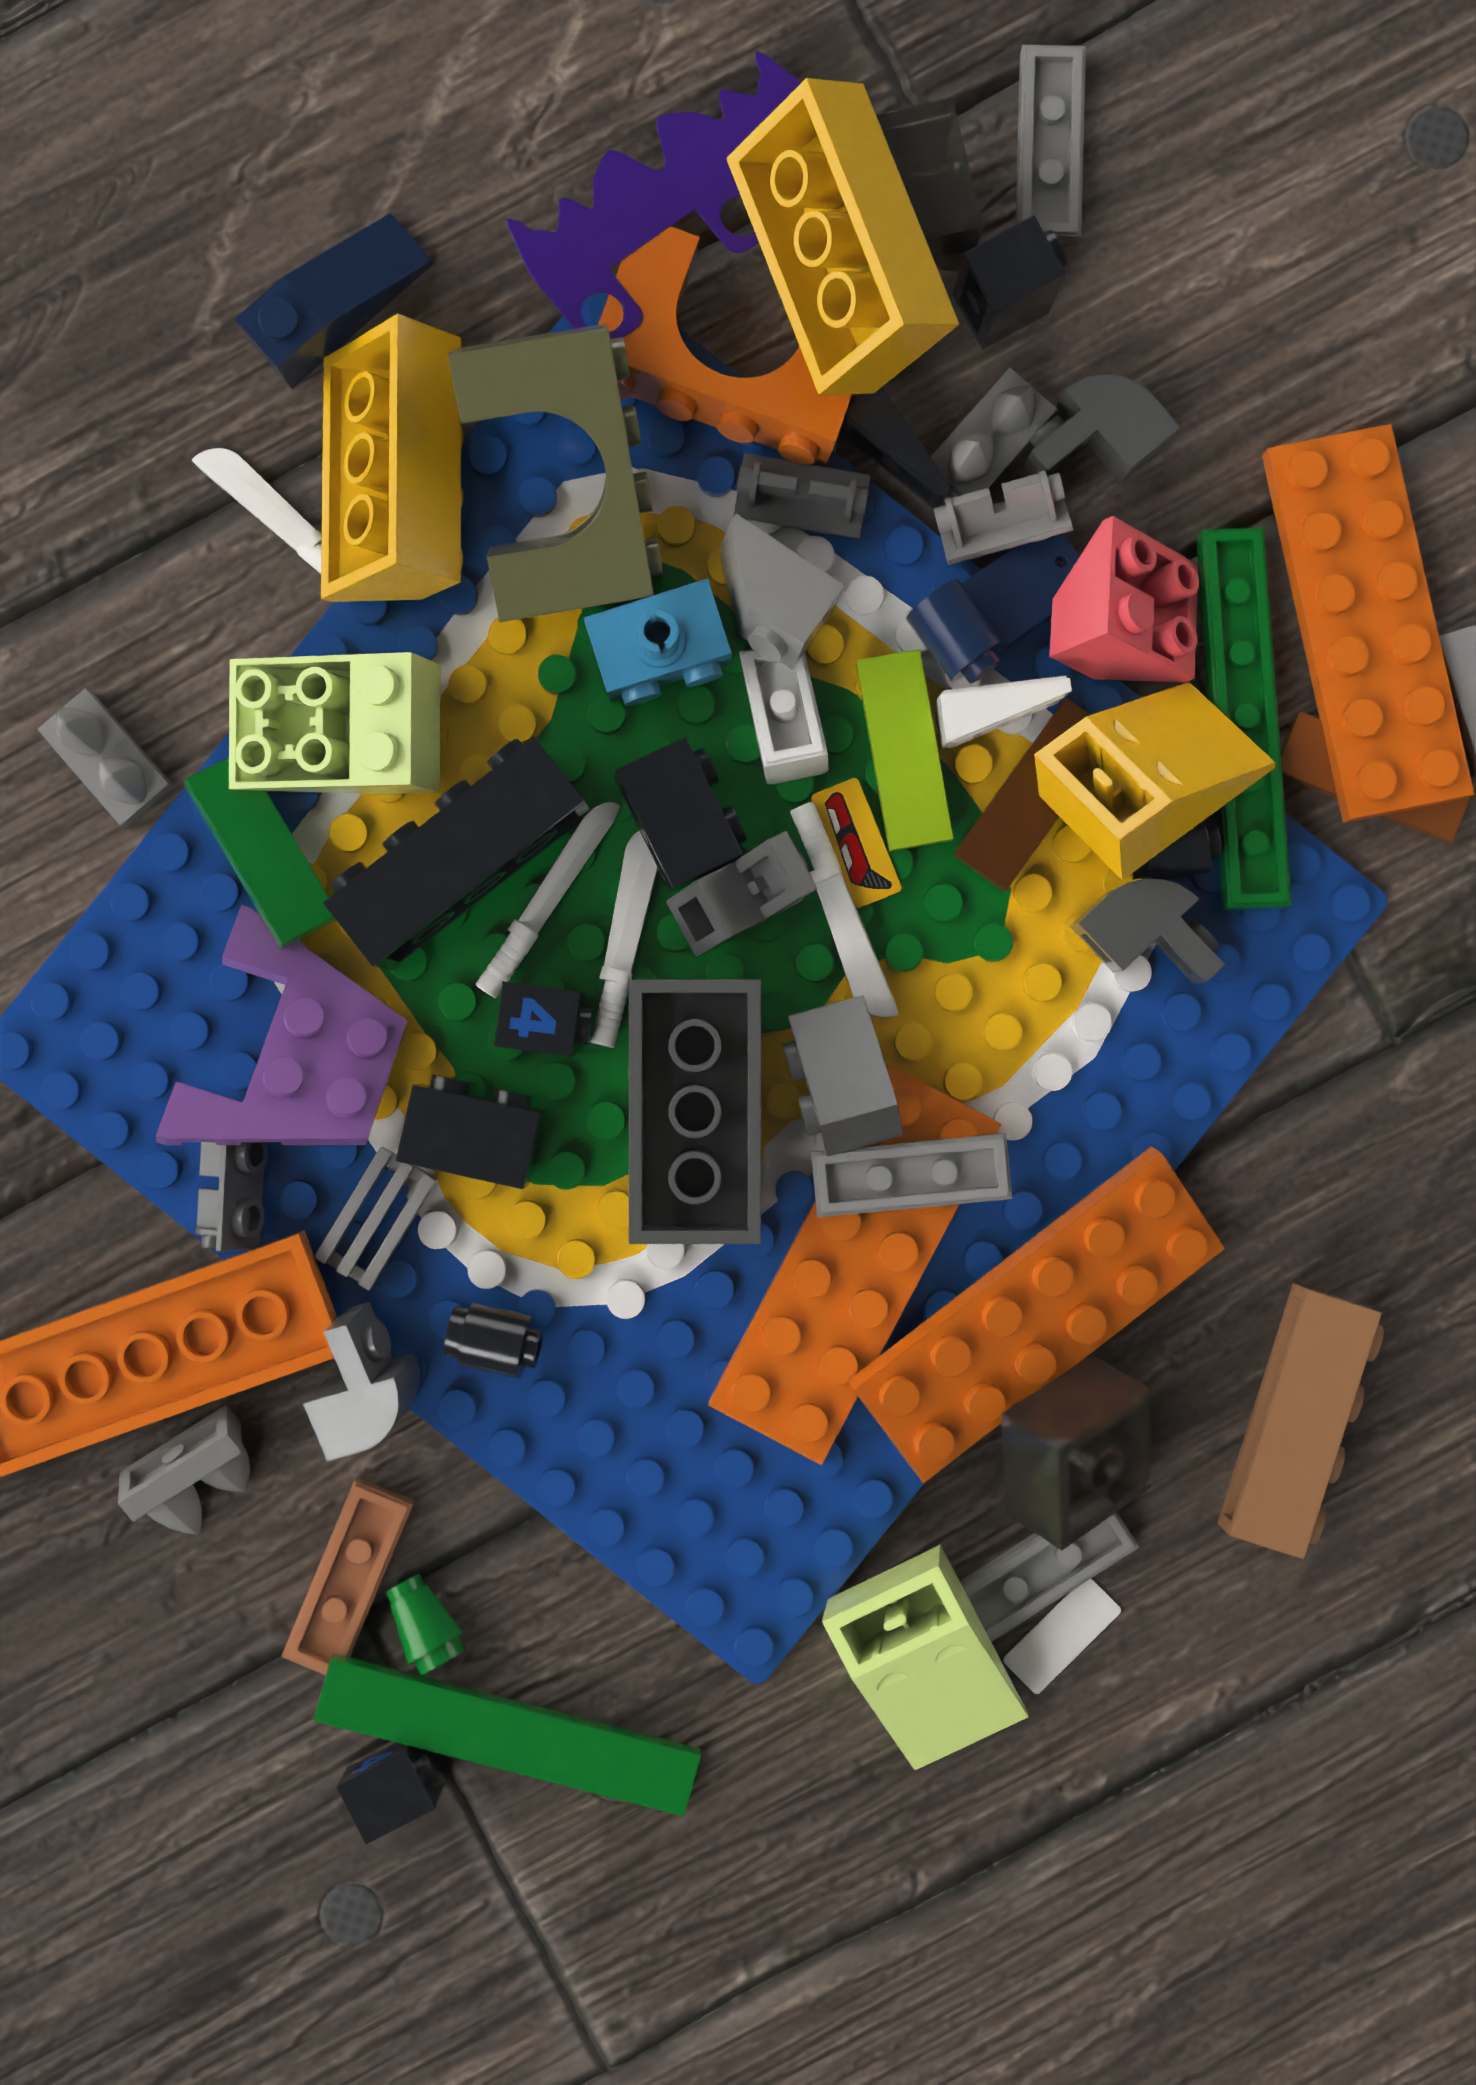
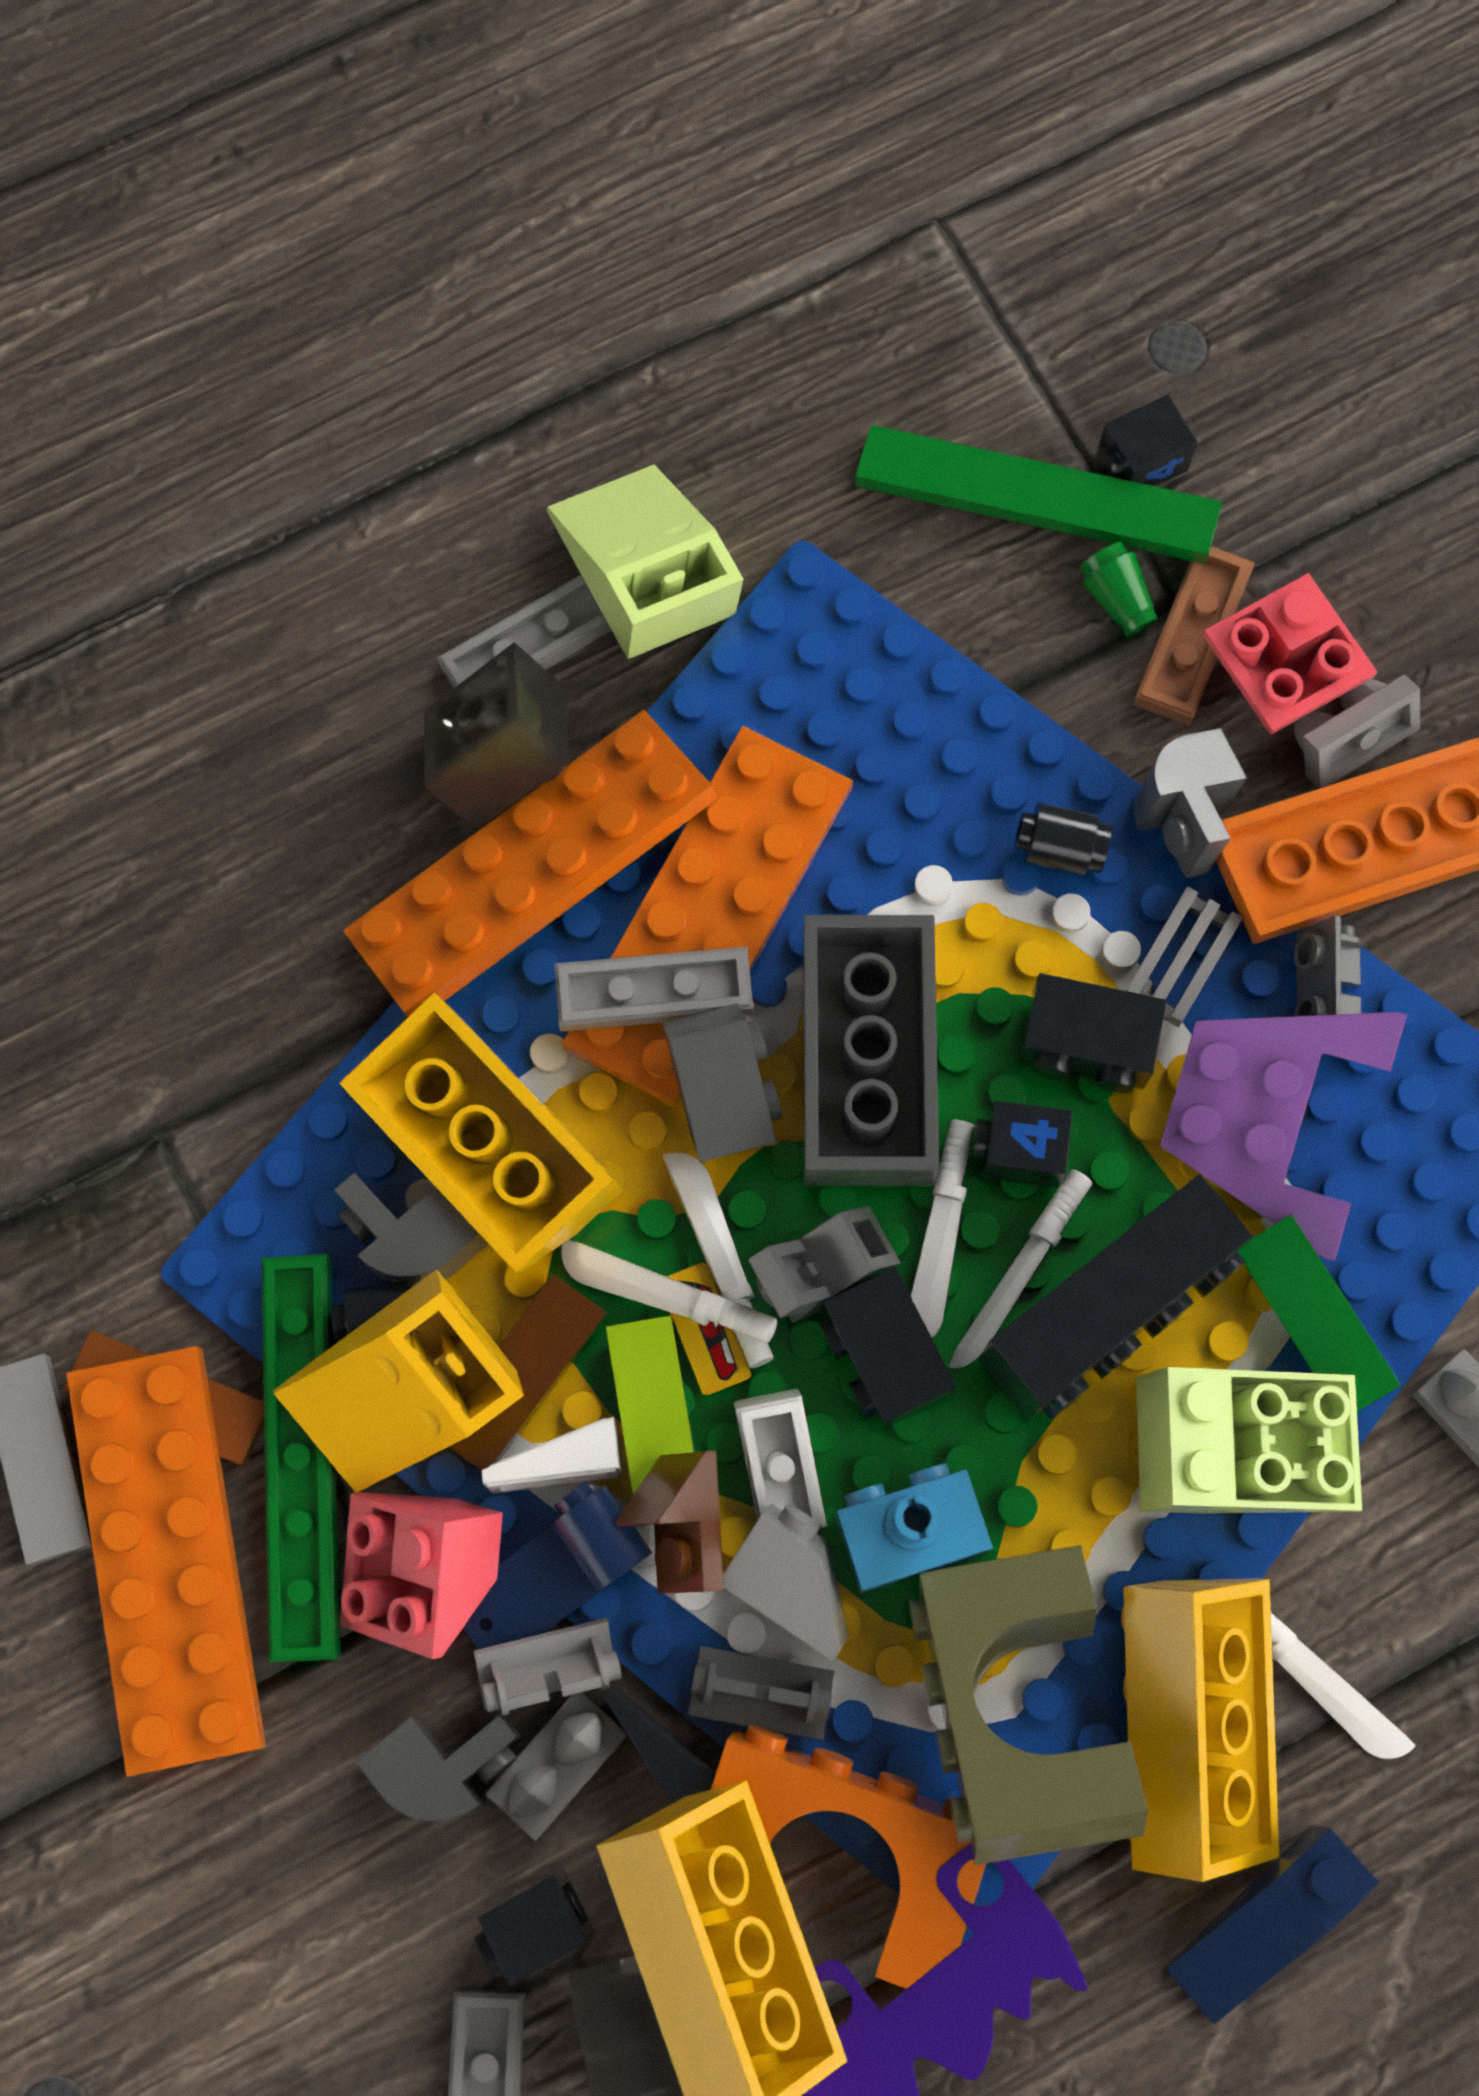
camera: 175 degrees right, 15 degrees down
white sticker [1003,1579,1121,1694] -> none
medium nougat brick [1217,1283,1384,1559] -> none
none -> yellow slope [339,992,624,1274]
none -> white piece [561,1240,777,1343]
none -> reddish brown slope [615,1451,724,1594]
none -> coral slope [1203,573,1377,735]

